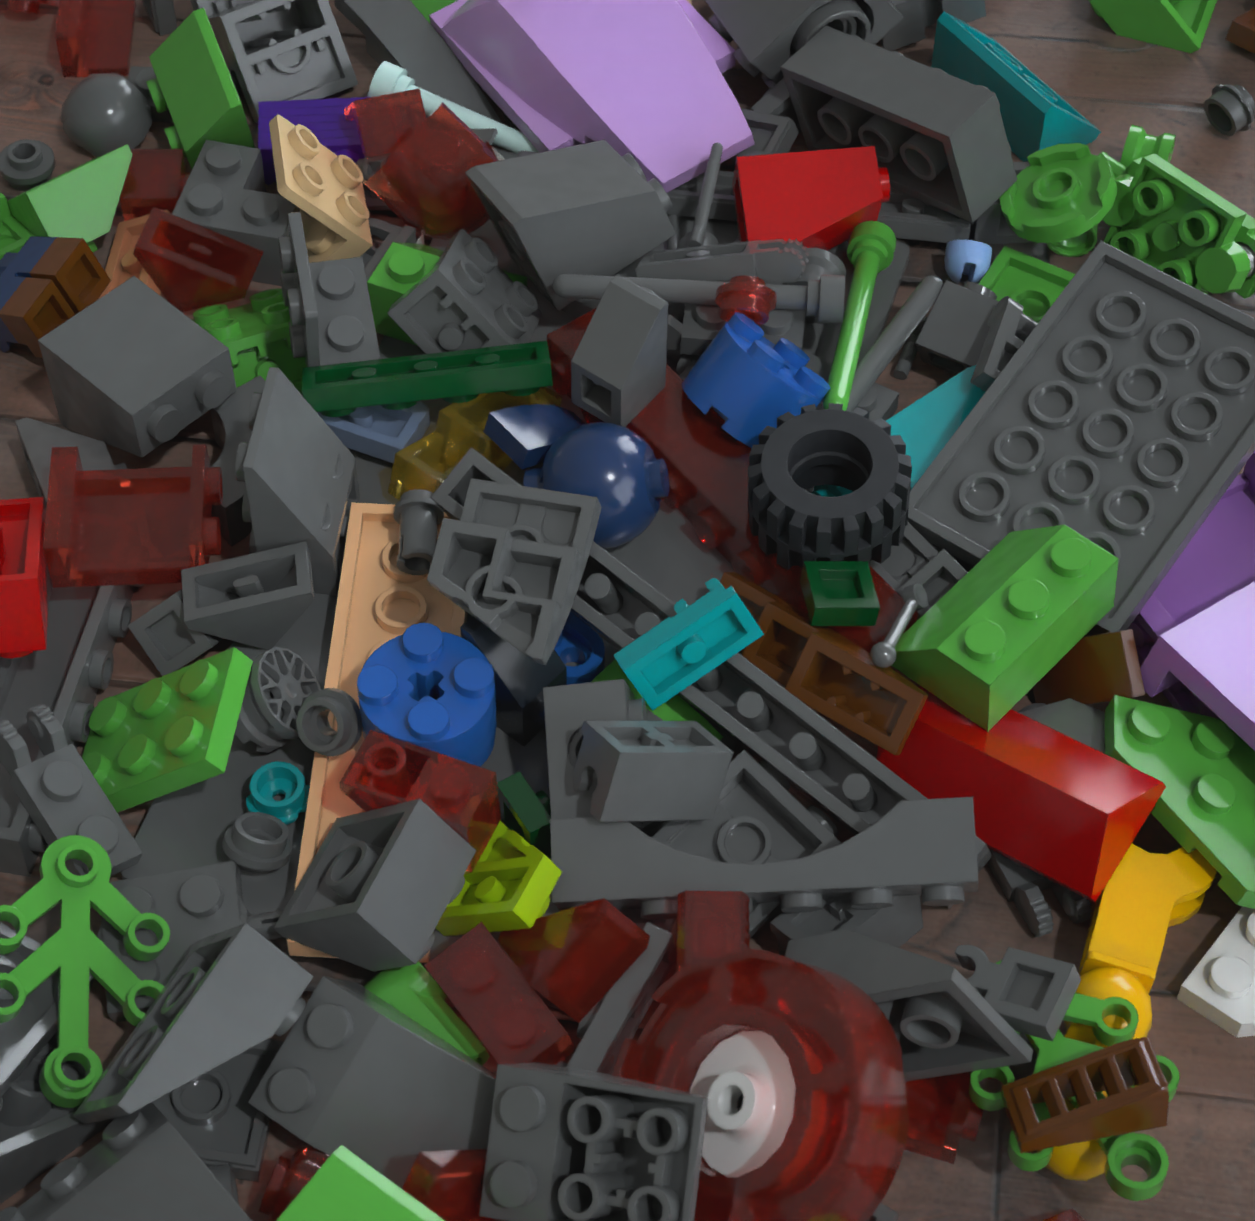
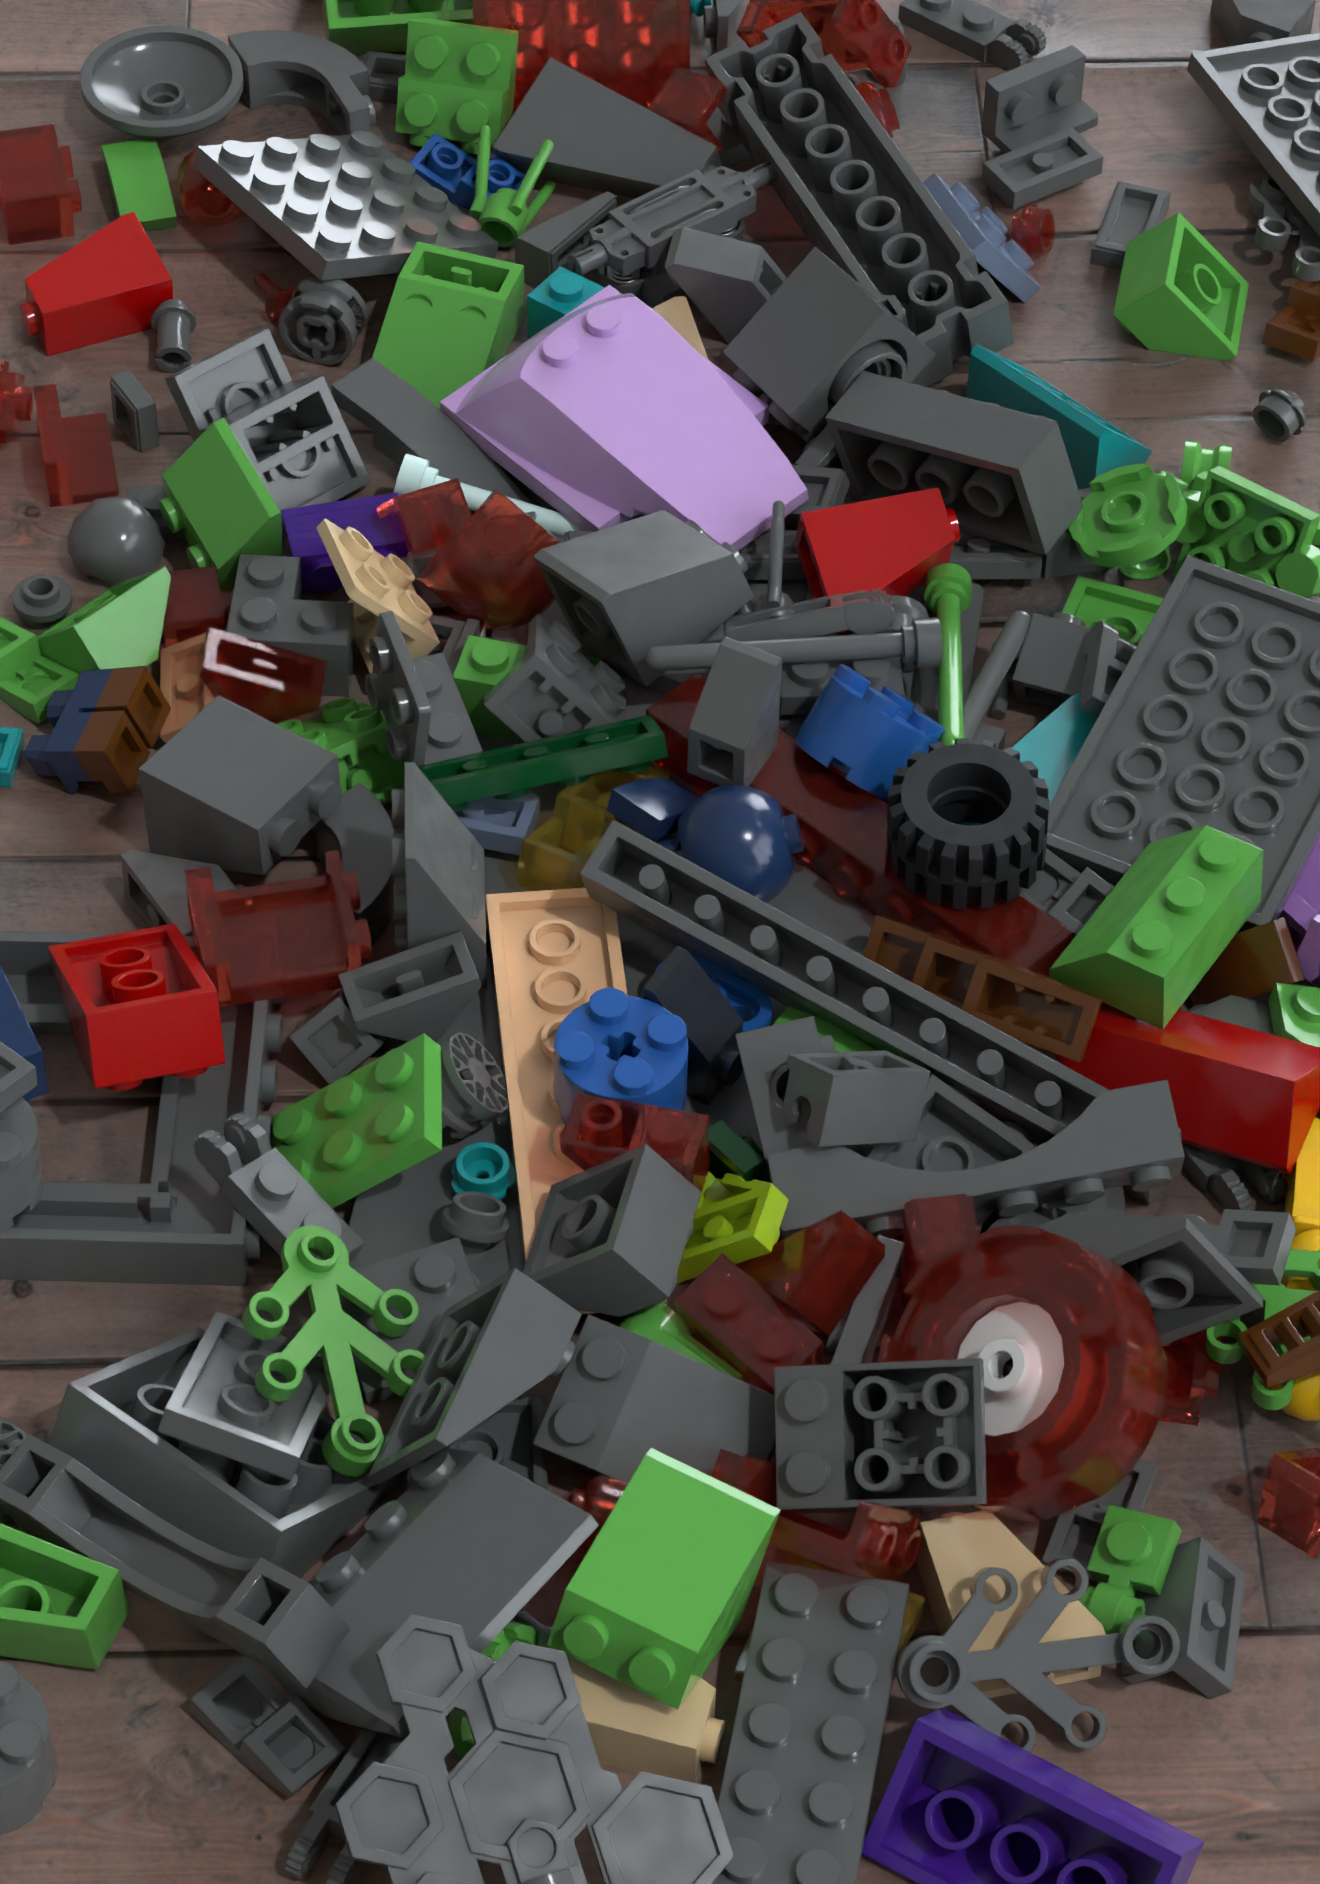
camera: 10 degrees left, 5 degrees down
dark grey plate [296,688,363,756] -> none
dark grey pin [393,489,444,575] -> none
dark grey slope [427,478,602,665] -> none
teal plate [613,578,764,711] -> none
clear red plate [715,275,777,325] -> none
dark green plate [800,561,880,626] -> none
dark grey hinge [870,583,928,668] -> none
light blue hinge [944,240,992,284] -> none

